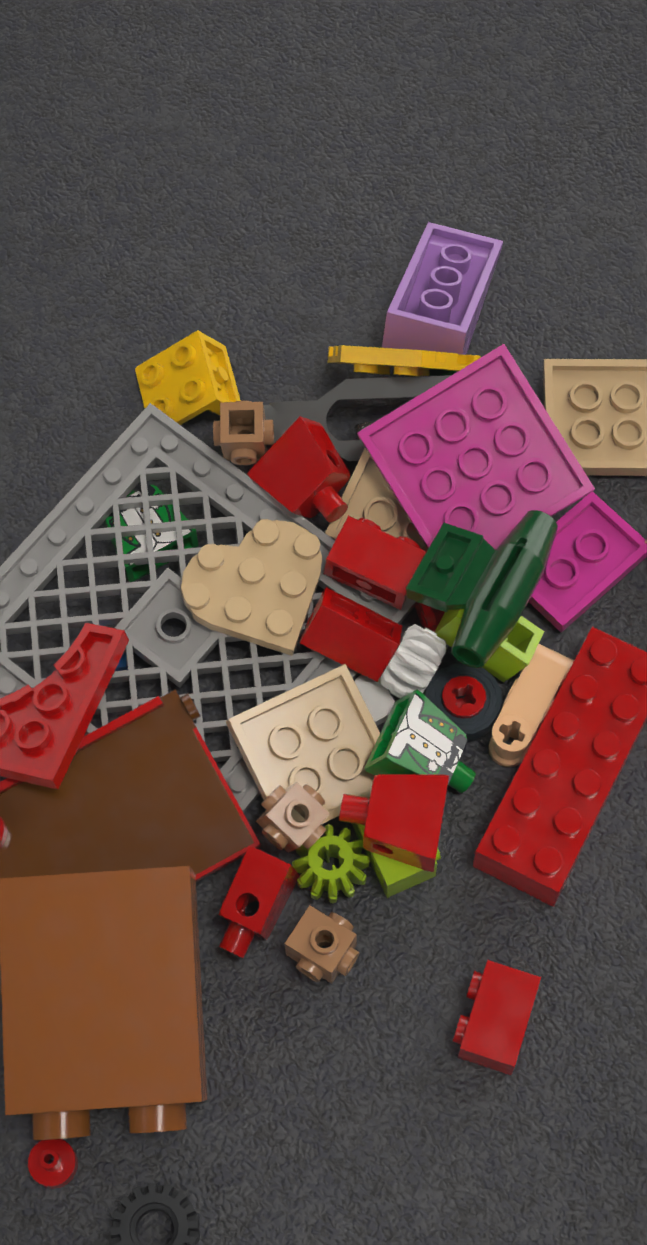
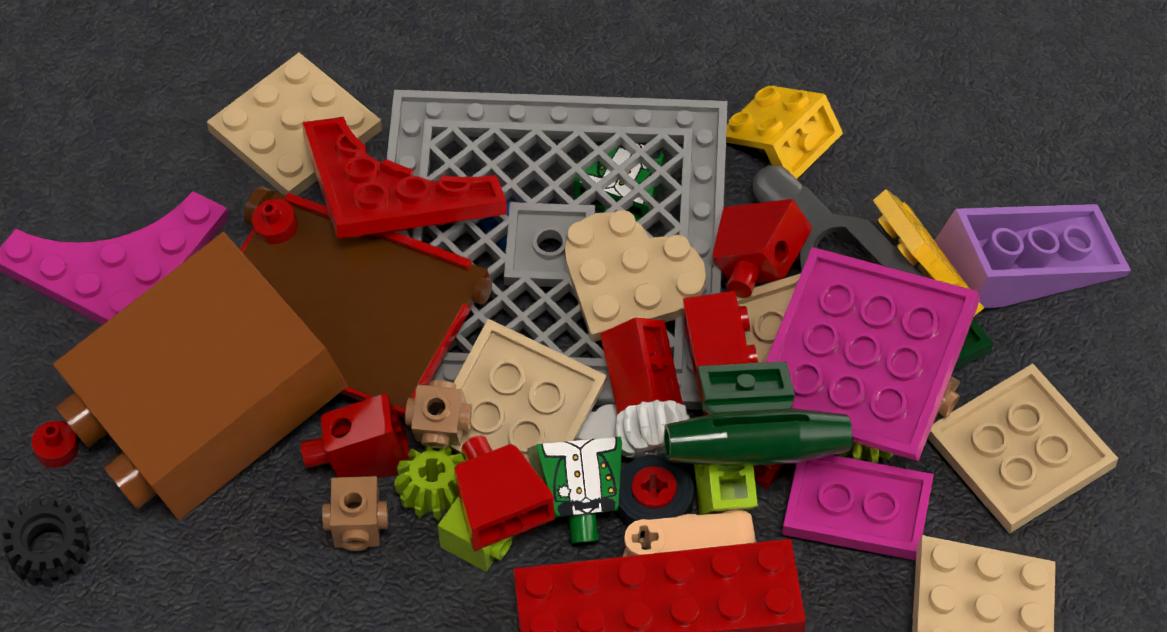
camera: 55 degrees right, 10 degrees down
medium nougat brick [213,401,274,465] -> none

